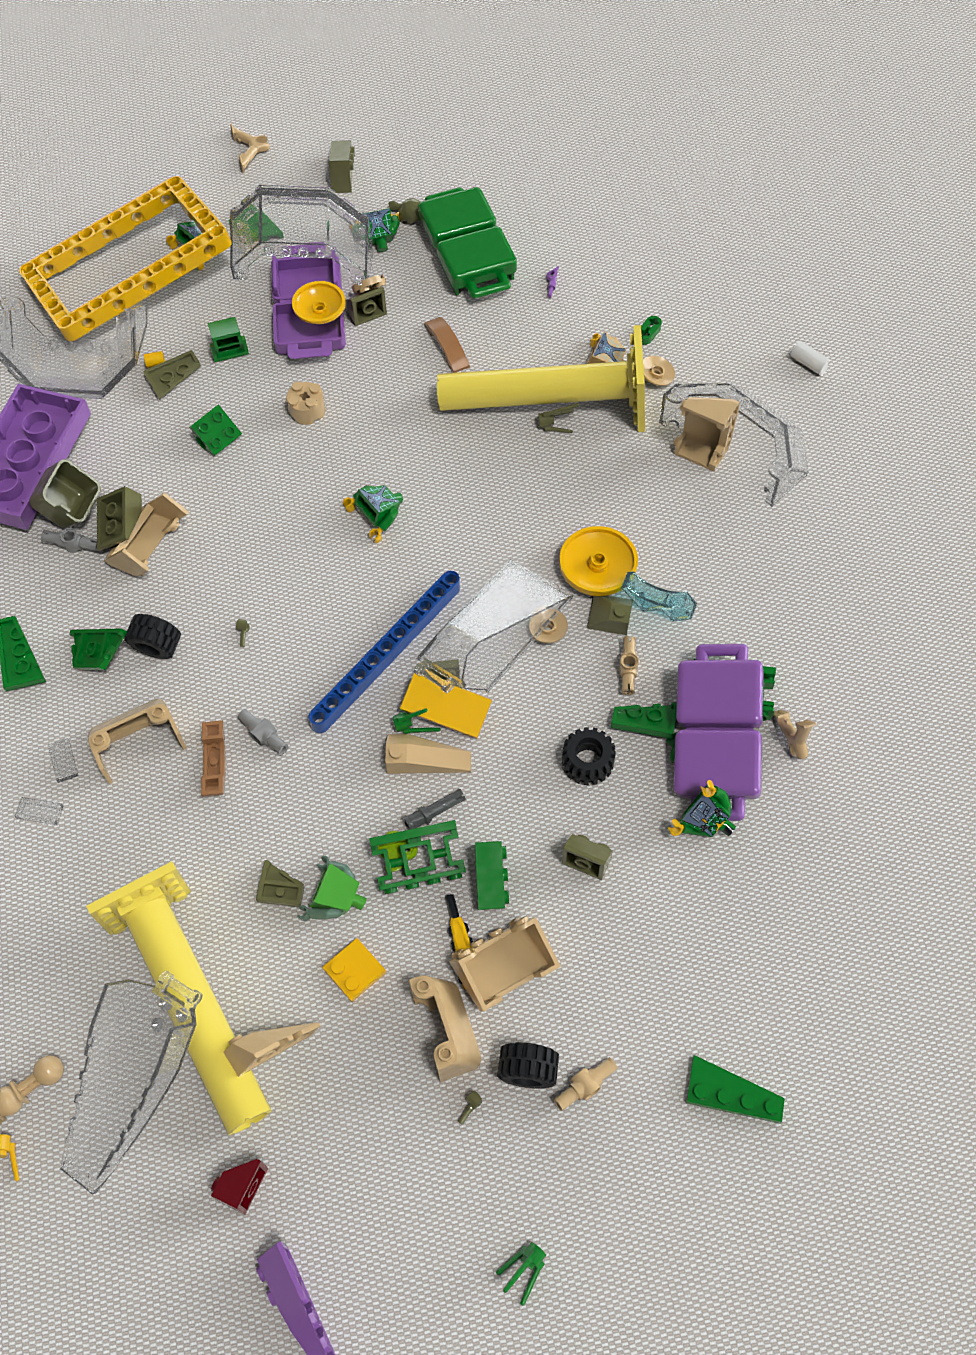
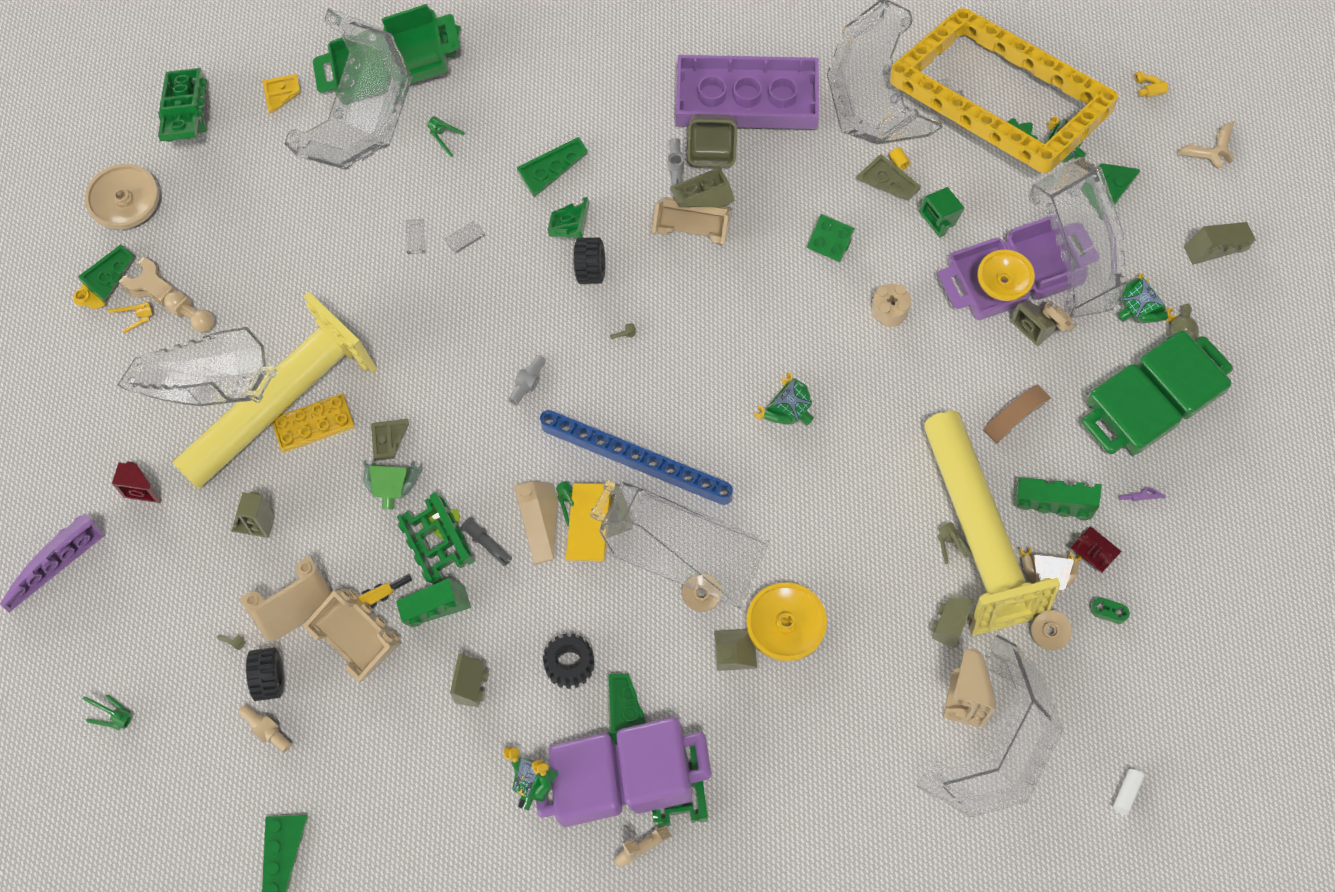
camera: 75 degrees right, 5 degrees up
tan windscreen [88,699,187,784] -> none
medium nougat slope [201,720,226,797] -> none
tan wedge [223,1022,320,1077] -> none
yellow plate [322,938,387,1002] -> none
tan pin [619,636,639,695] -> none
clear light blue arch [621,571,697,621] -> none
none -> olive wedge [231,491,275,538]
none -> yellow tile [272,393,355,453]
none -> olive slope [931,598,974,648]
none -> green wedge [1013,477,1102,521]
none -> dark red hinge [1071,526,1122,573]
none -> yellow plant [1134,70,1169,98]

